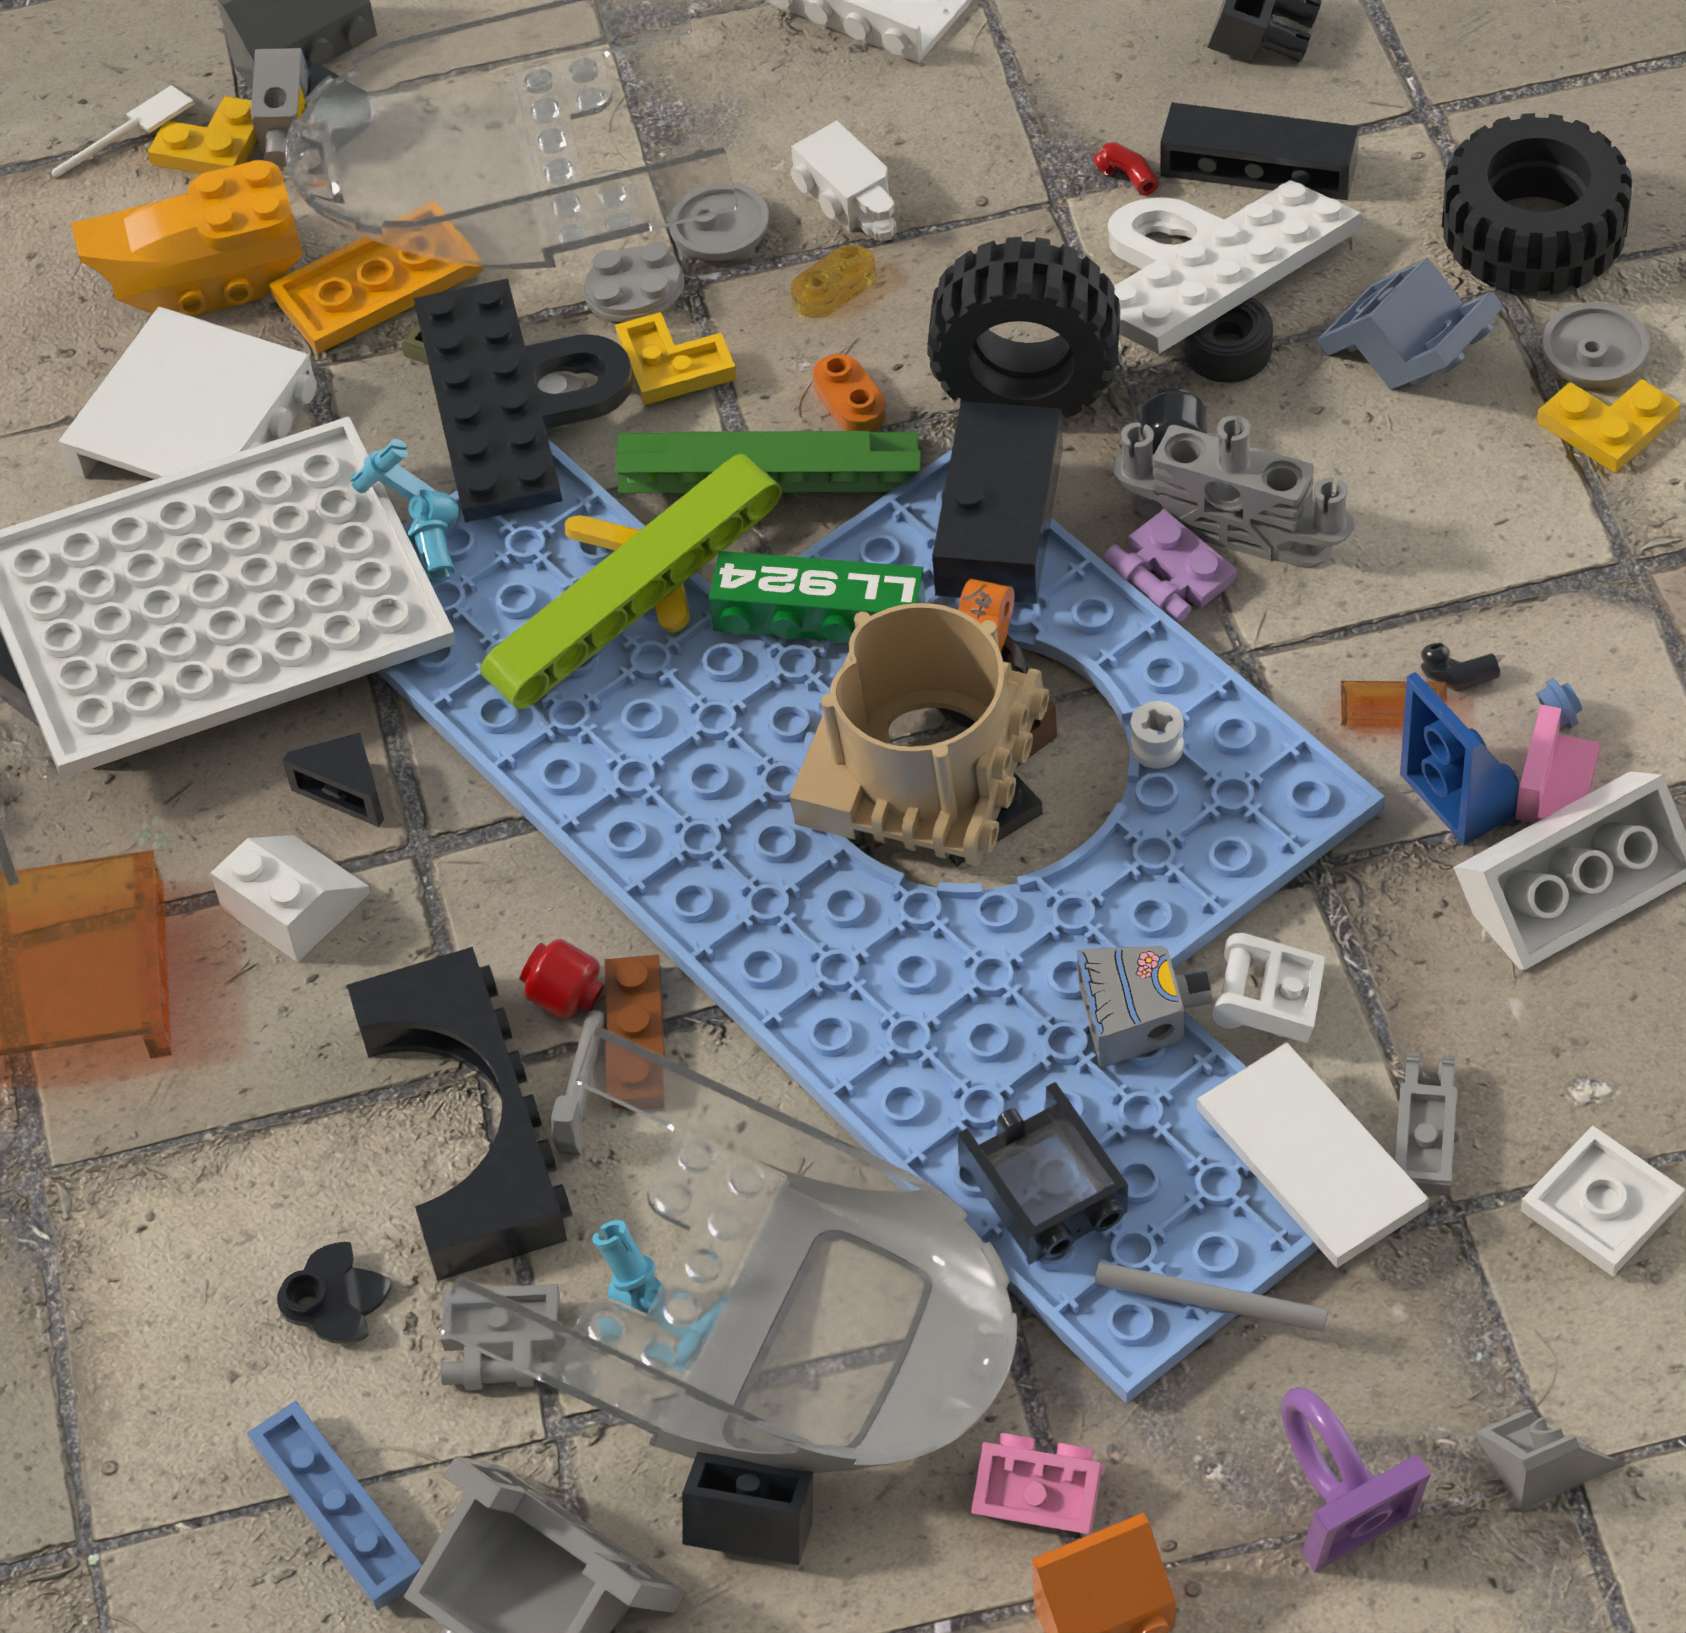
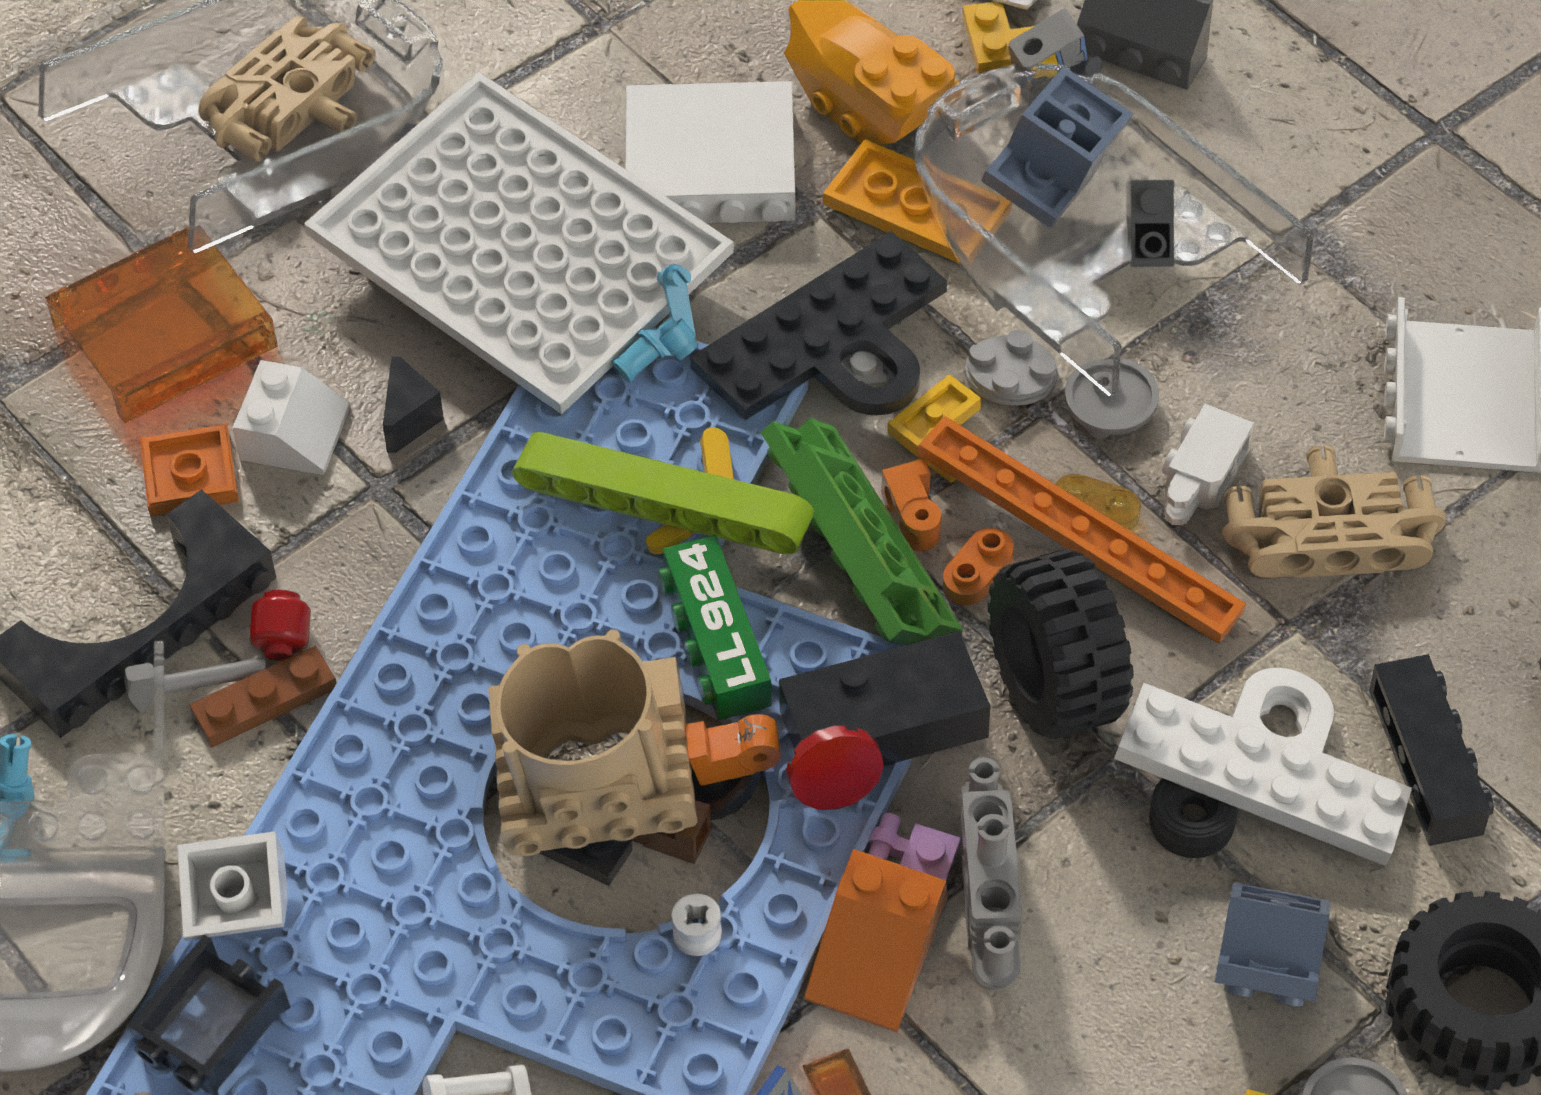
camera: 60 degrees right, 0 degrees up
light grey torso [1077,946,1212,1068] -> none
red arm [1094,142,1159,196] -> none
black head [1142,388,1207,454] -> none
none -> orange tile [140,424,239,516]
none -> white slope [177,831,288,941]
none -> red tile [786,726,884,810]
none -> orange slope [804,849,948,1033]
none -> orange leg [881,458,942,551]
none -> orange plate [917,416,1246,644]
none -> sand blue bracket [981,66,1134,229]
none -> dark grey slope [1126,180,1174,267]
none -> tan piece [1221,445,1447,578]

